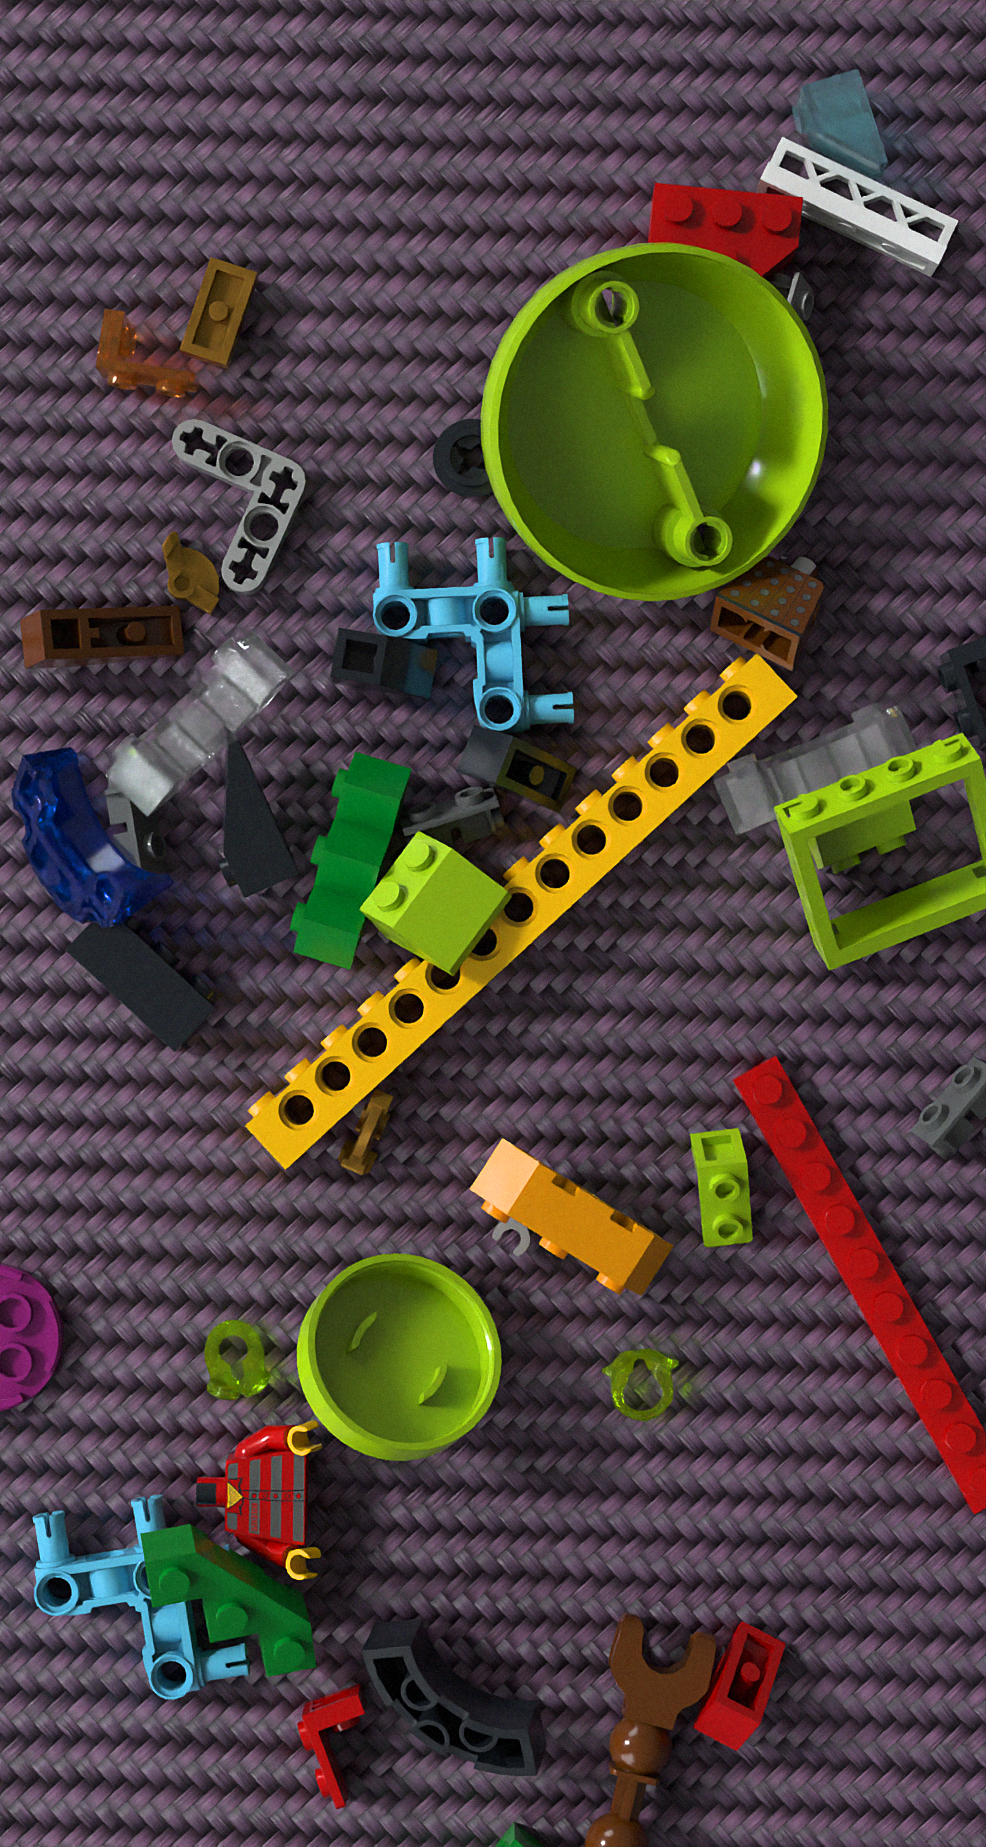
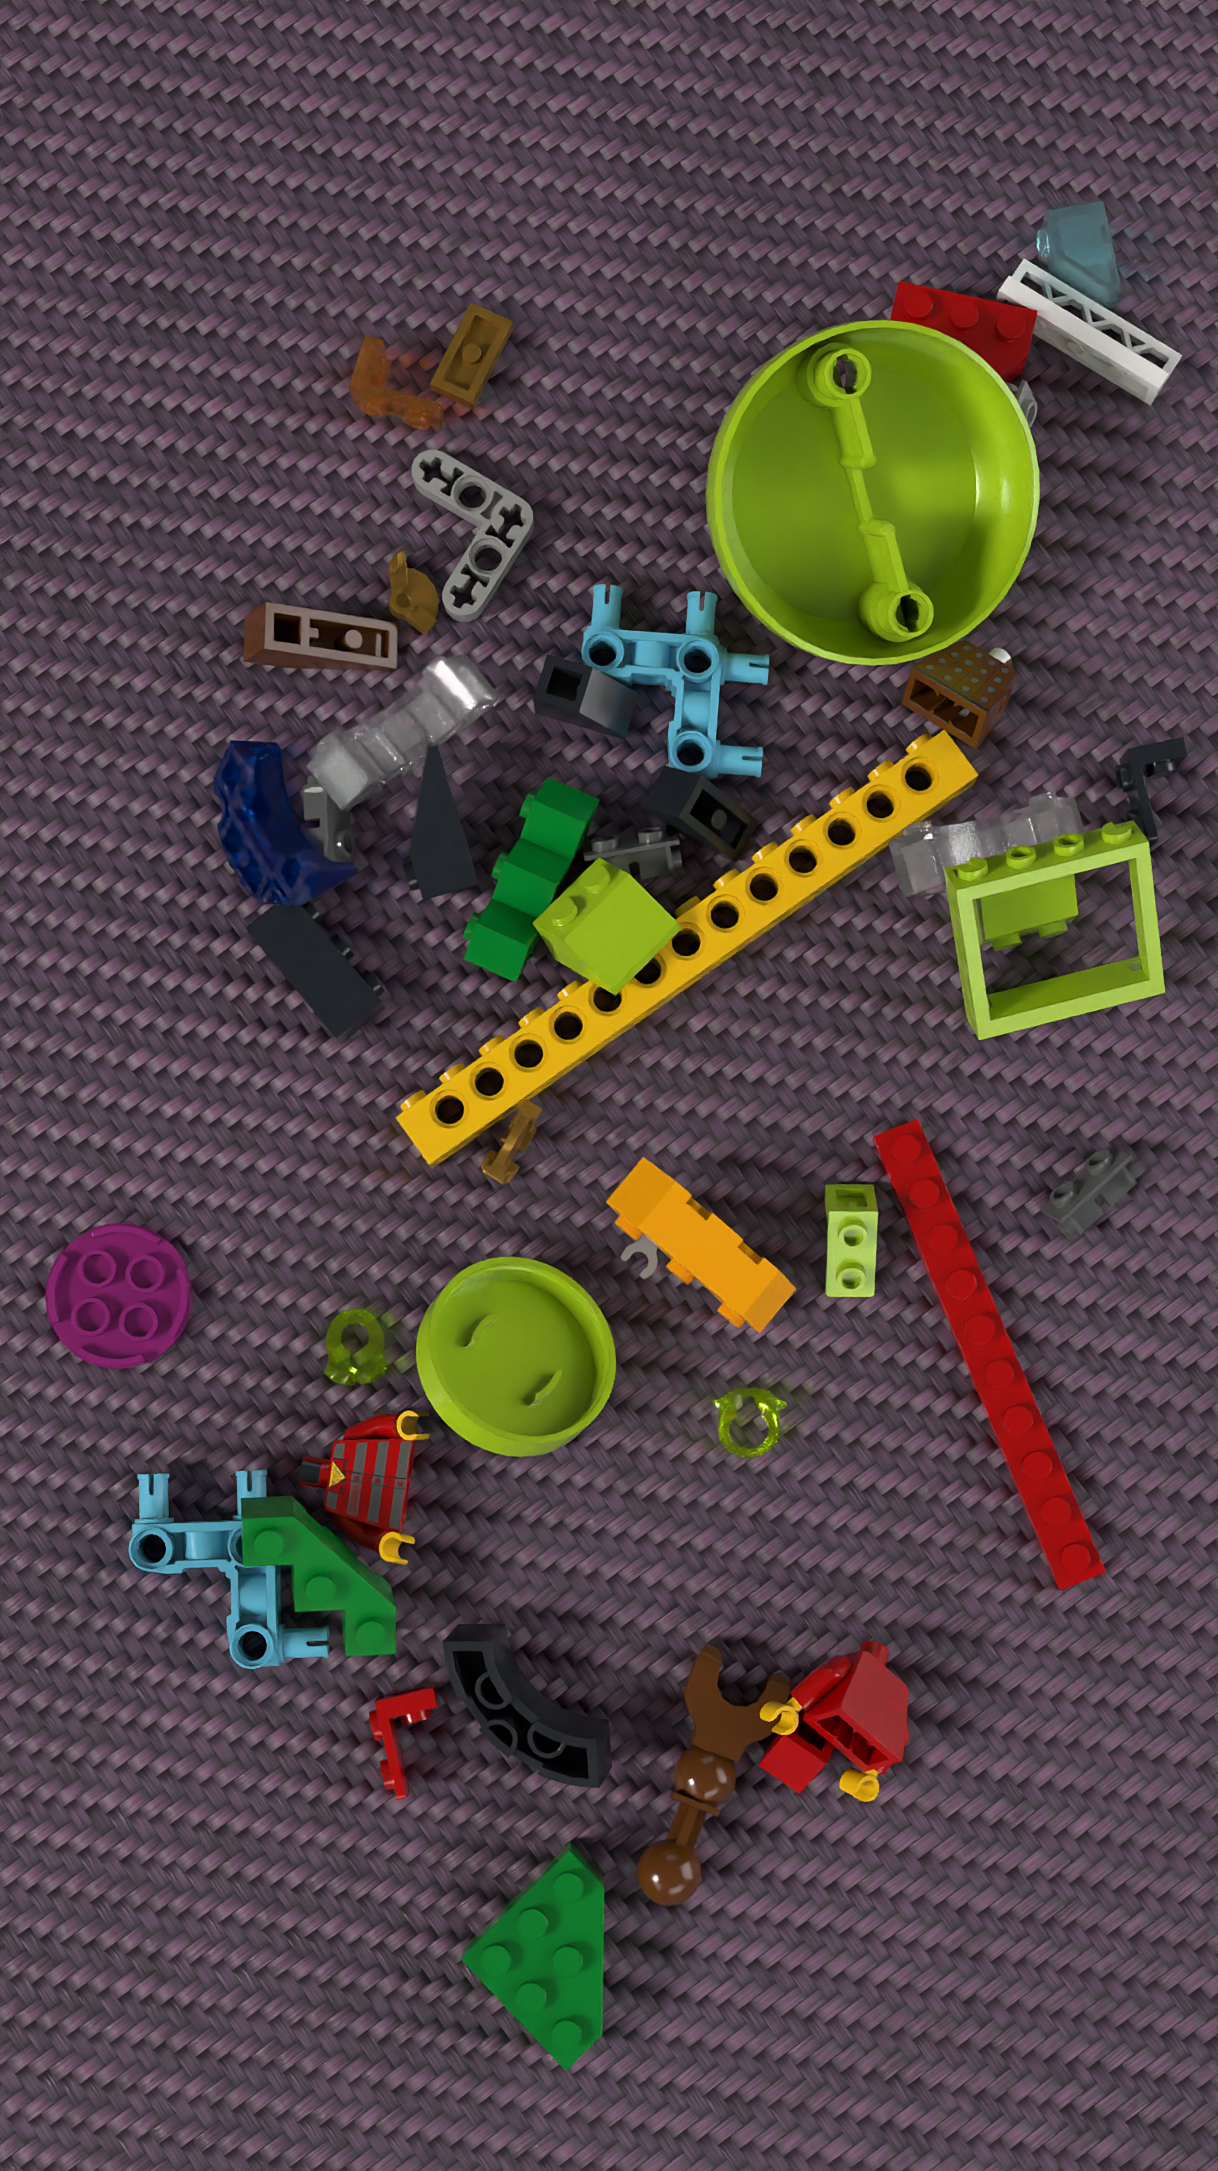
camera: 10 degrees right, 5 degrees down
black gear [433,419,493,499] -> none
none -> red torso [760,1641,910,1802]

